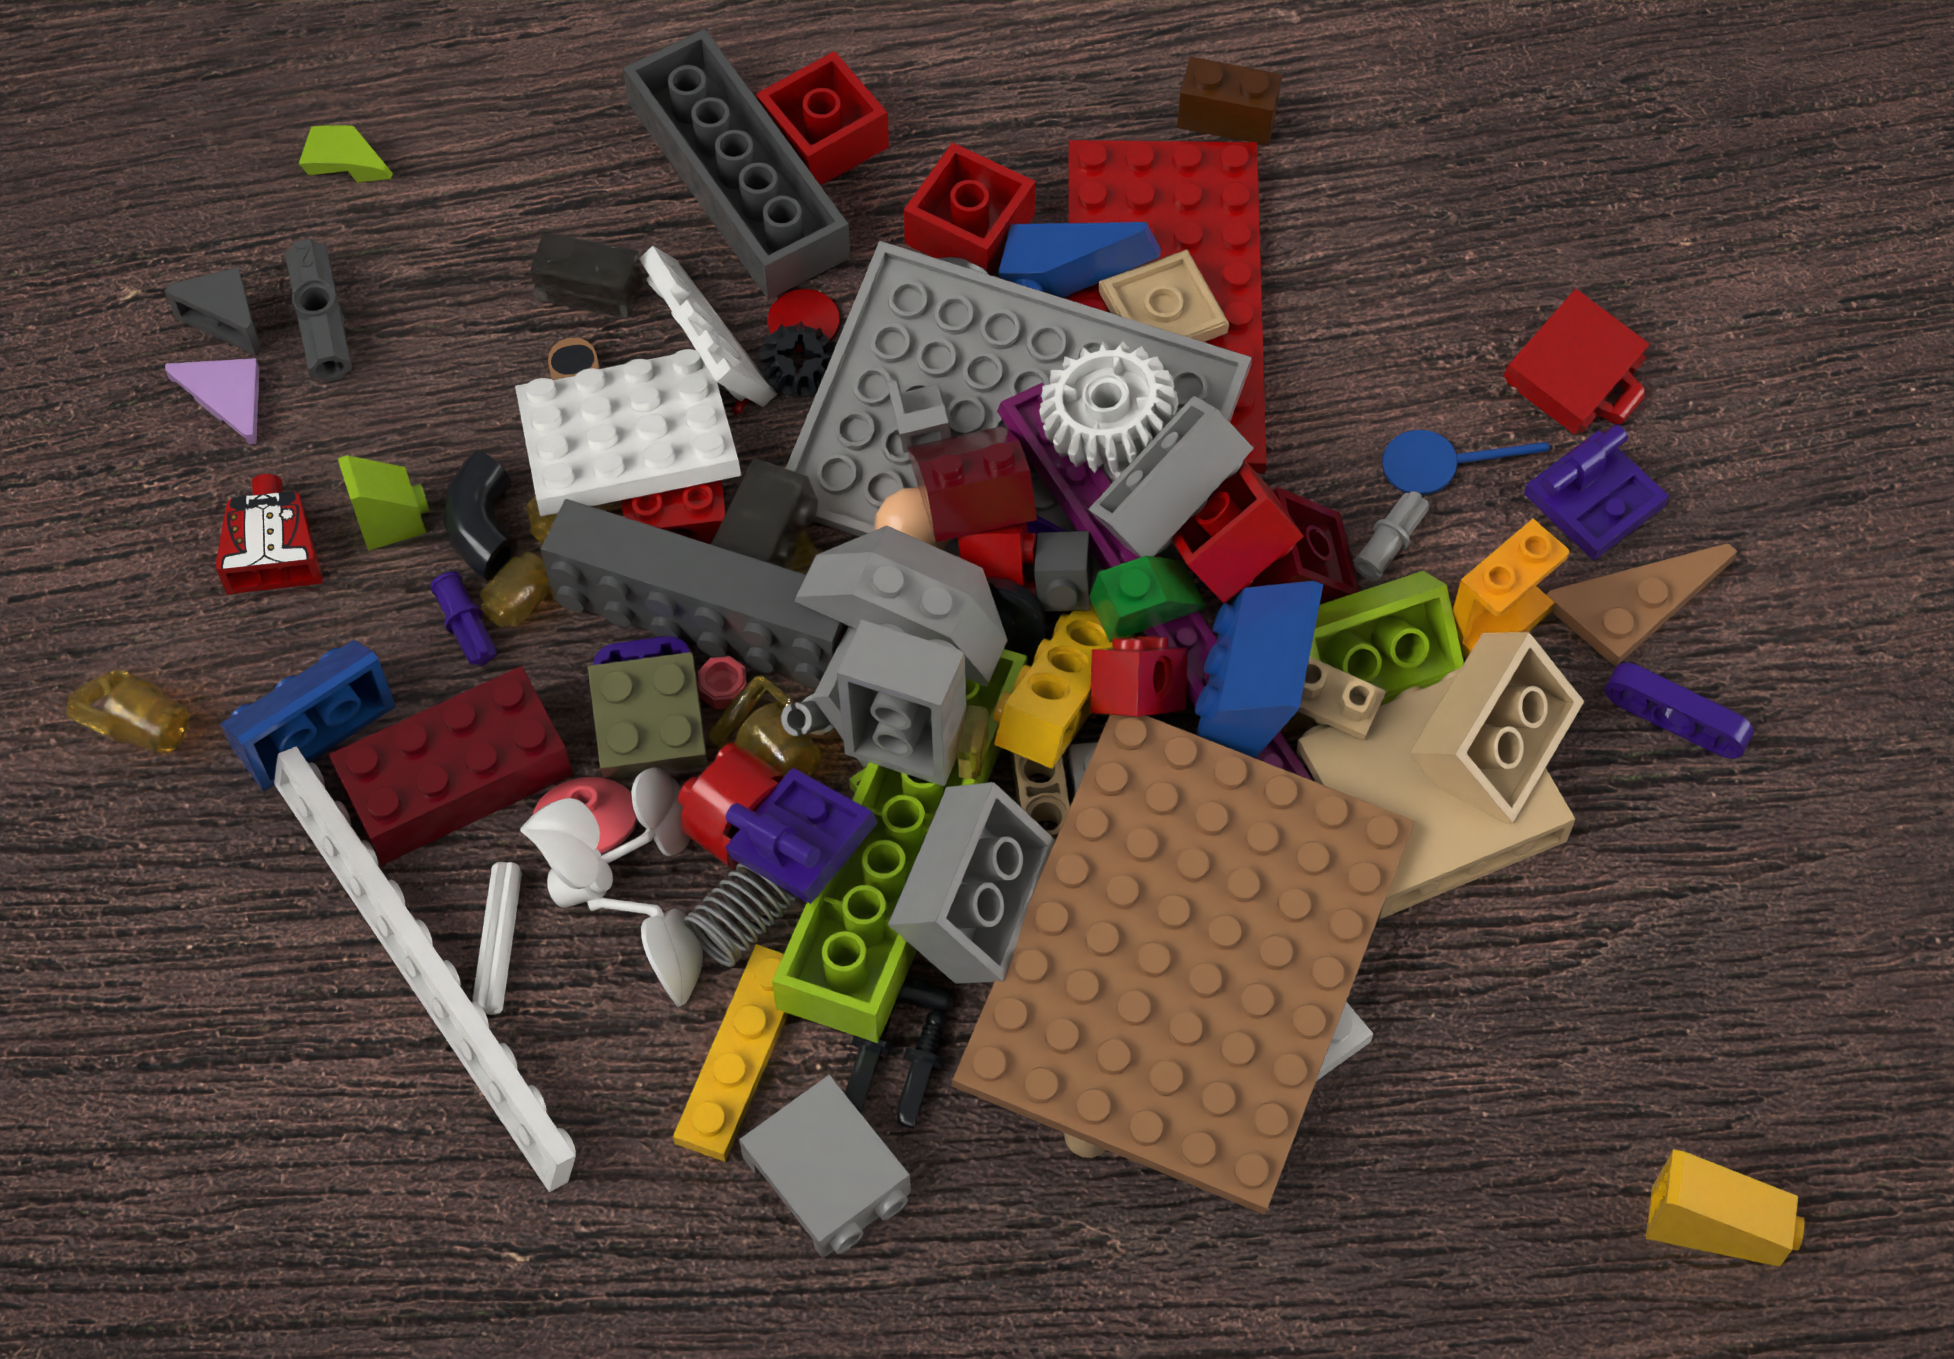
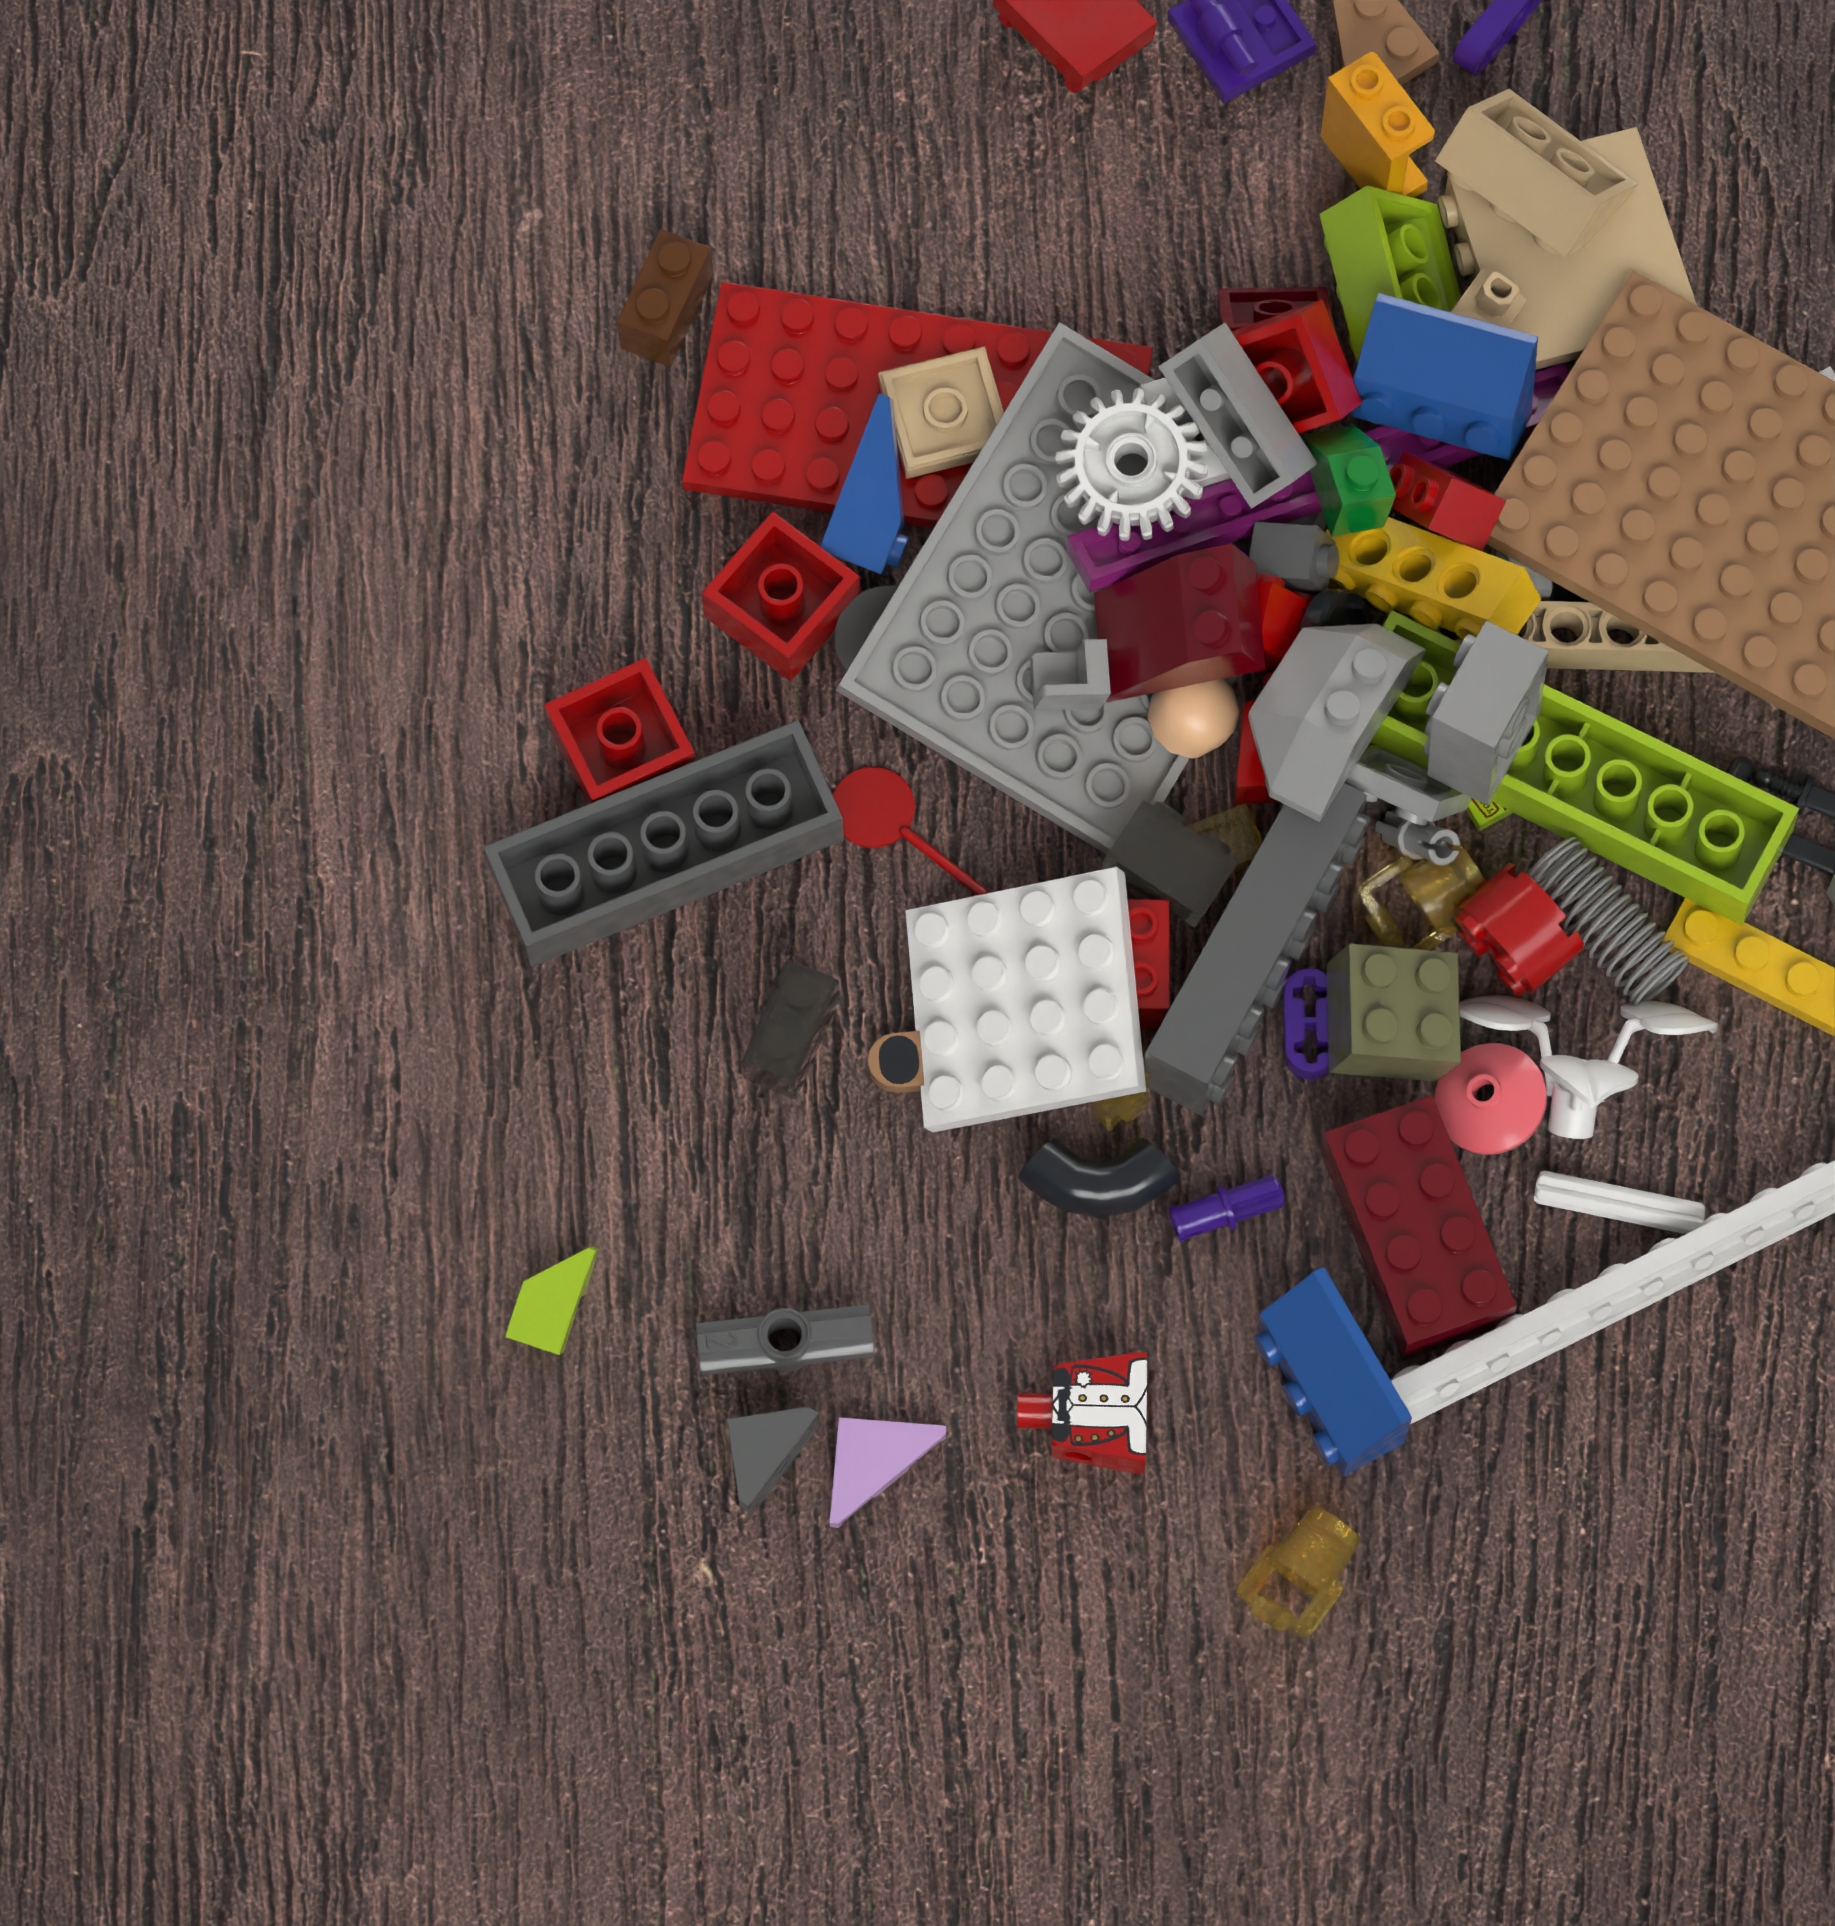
camera: 80 degrees left, 10 degrees up
lime slope [337,455,430,551] -> none
clear yellow brick [480,552,551,627] -> none
white wing [639,246,777,407] -> none
coral tile [697,656,748,709] -> none
dark purple plate [725,767,878,904] -> none
black gear [759,321,835,397] -> none
light grey brick [888,782,1056,984] -> none
light grey axle [1353,491,1429,581] -> none
blue piece [1382,430,1550,495] -> none

